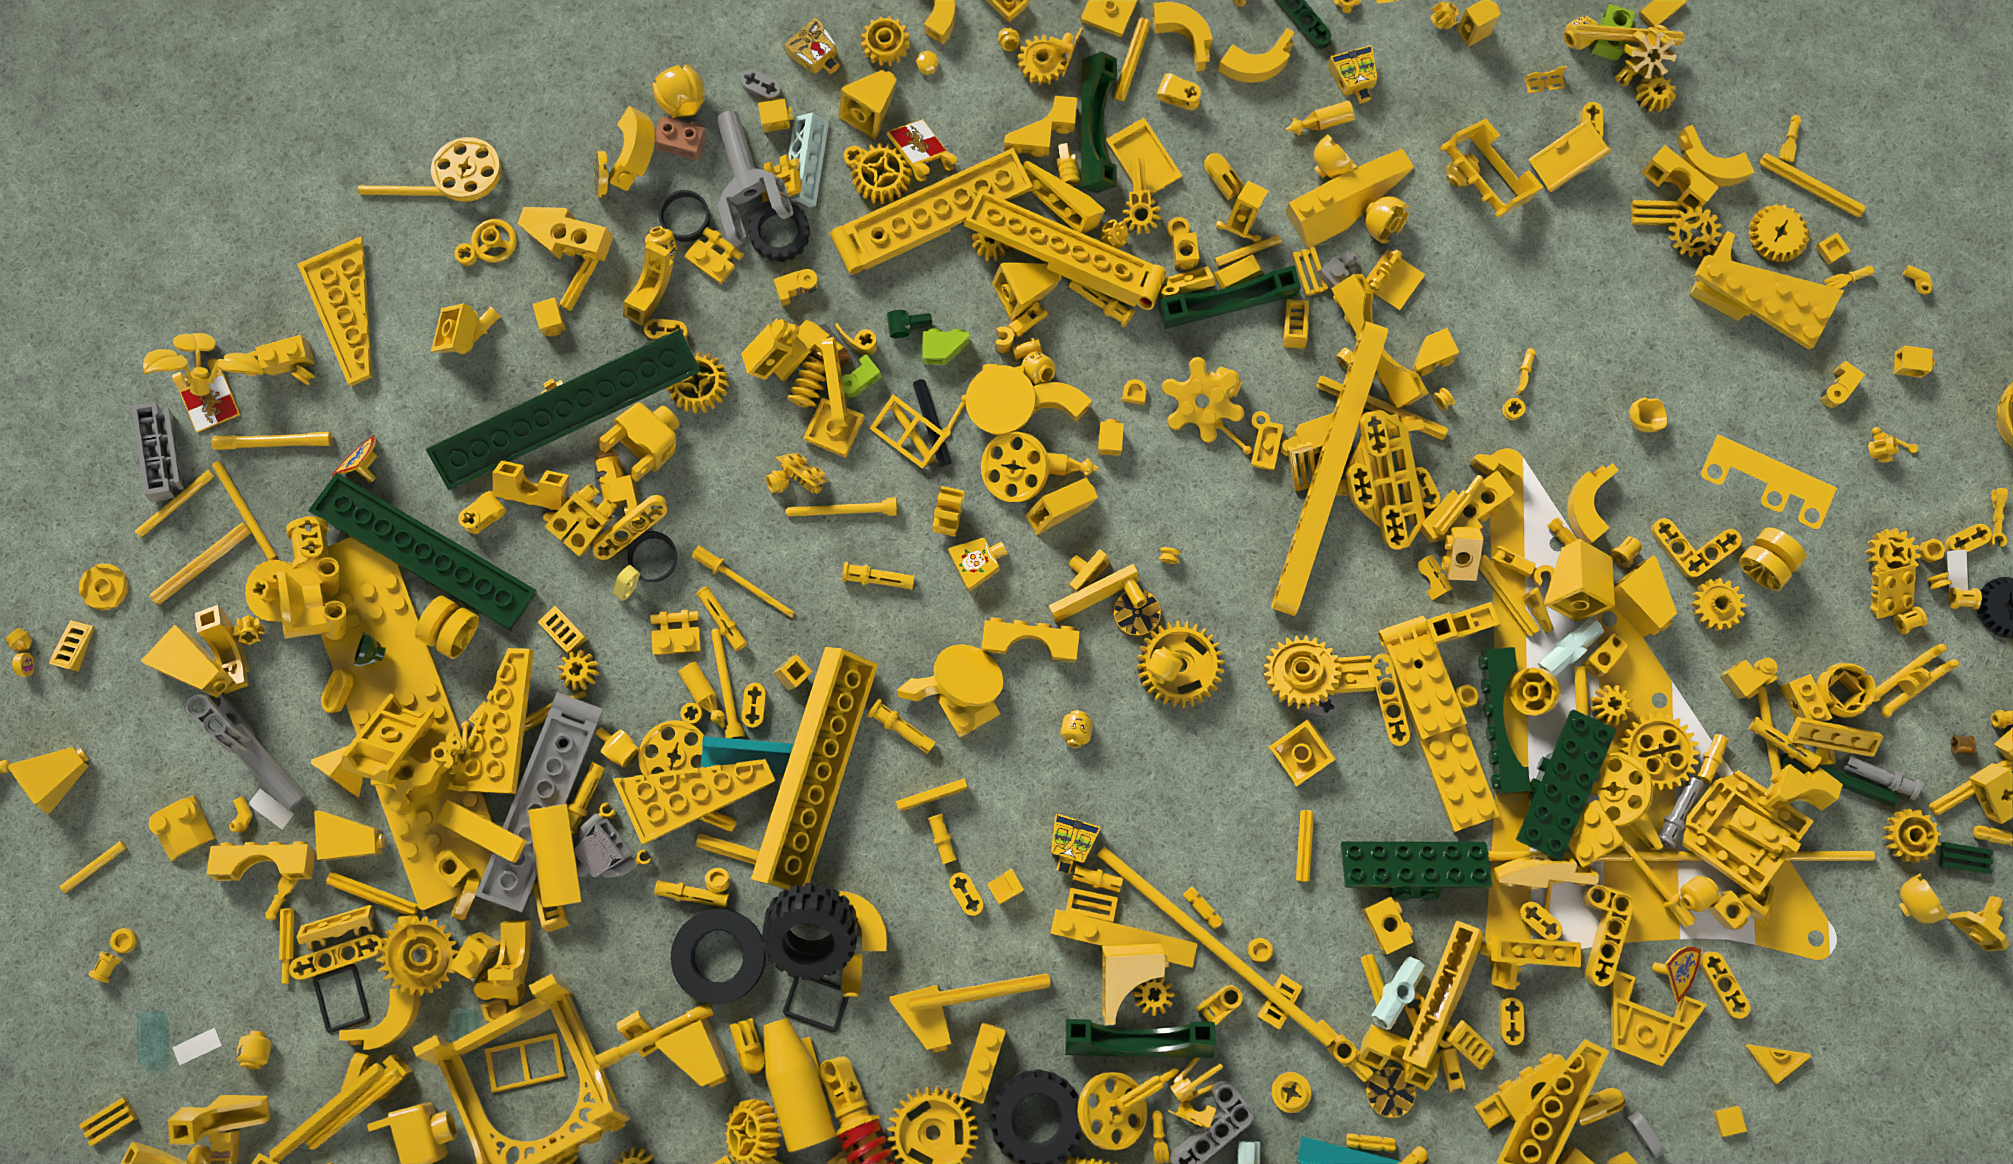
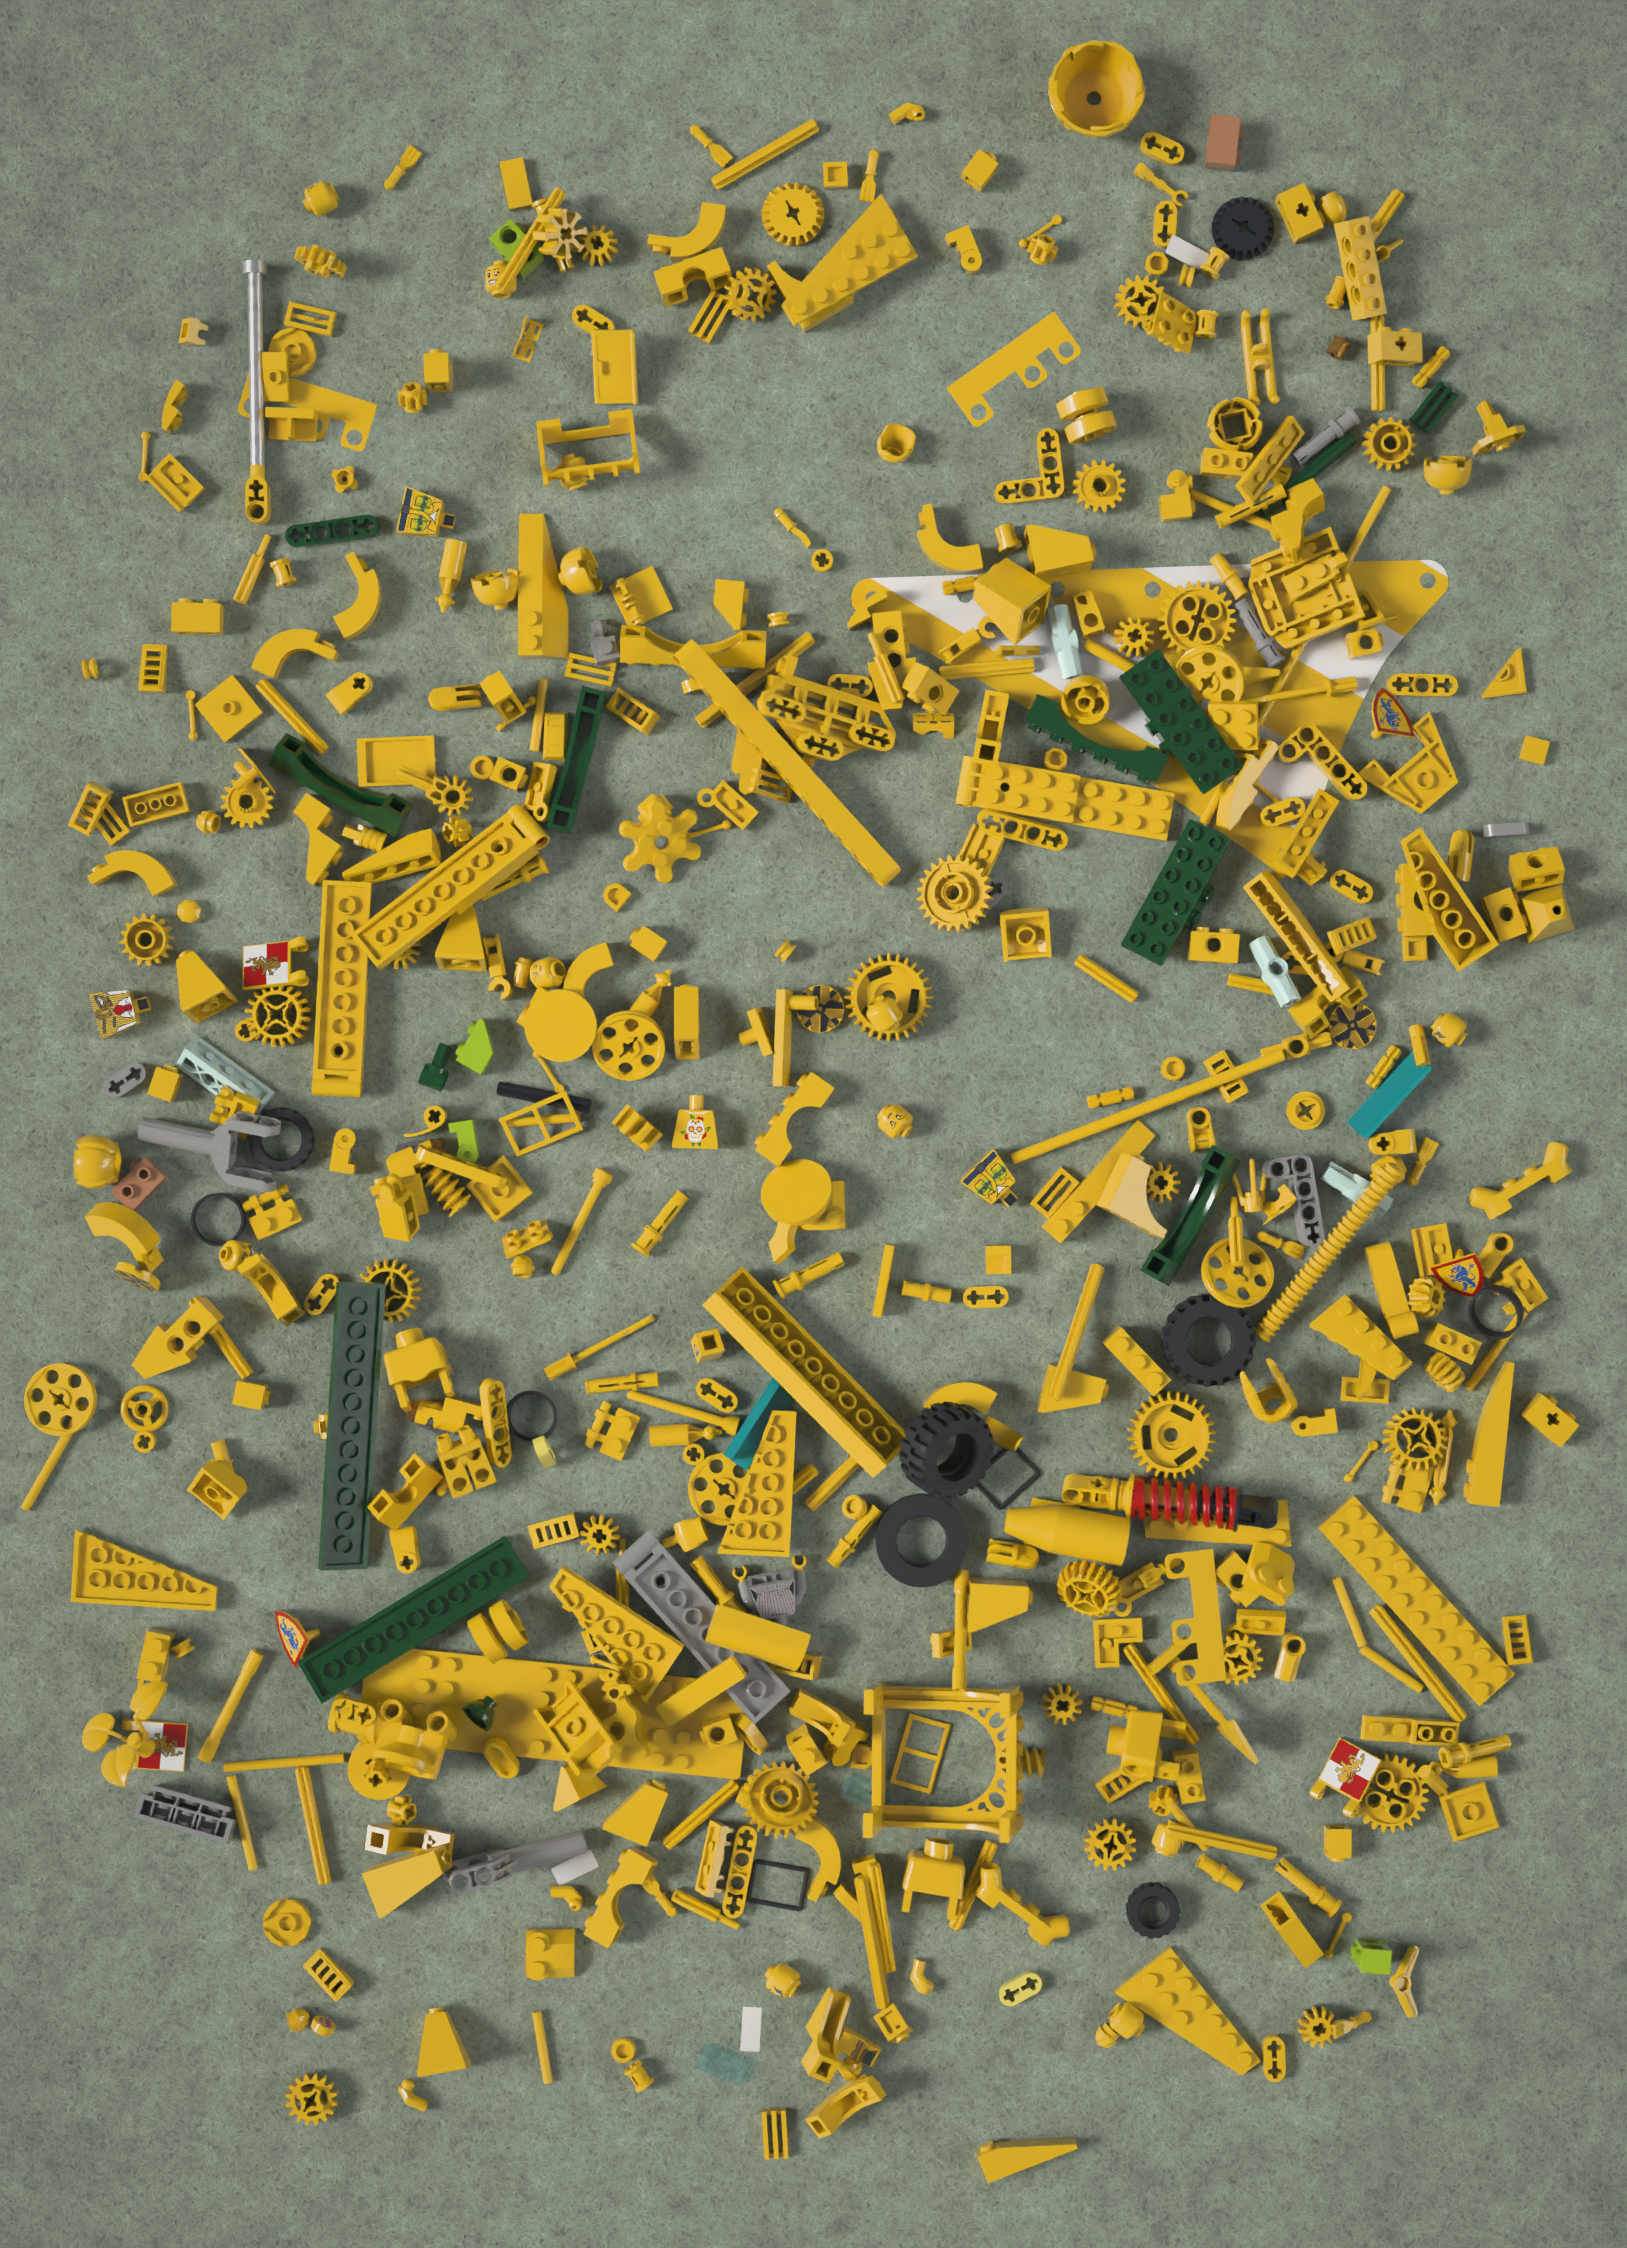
camera: 65 degrees left, 10 degrees up
yellow pin [1072,865,1123,893] -> none
yellow head [1680,876,1718,913] -> none

